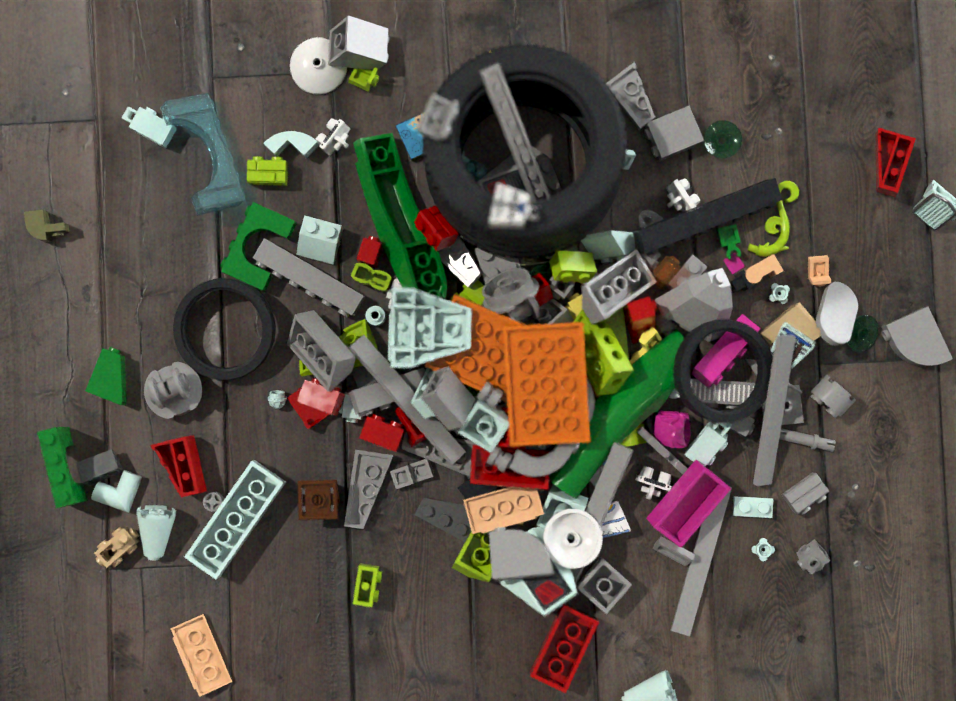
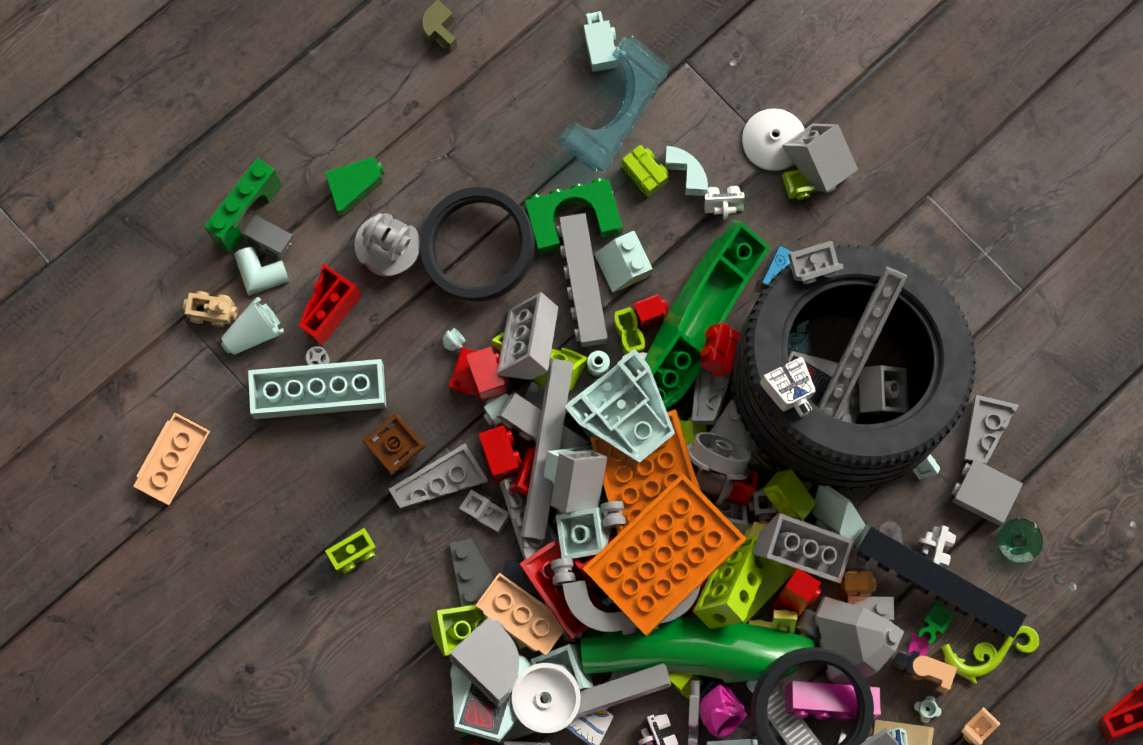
camera: 50 degrees right, 10 degrees down
none -> light grey brick [858,365,908,415]

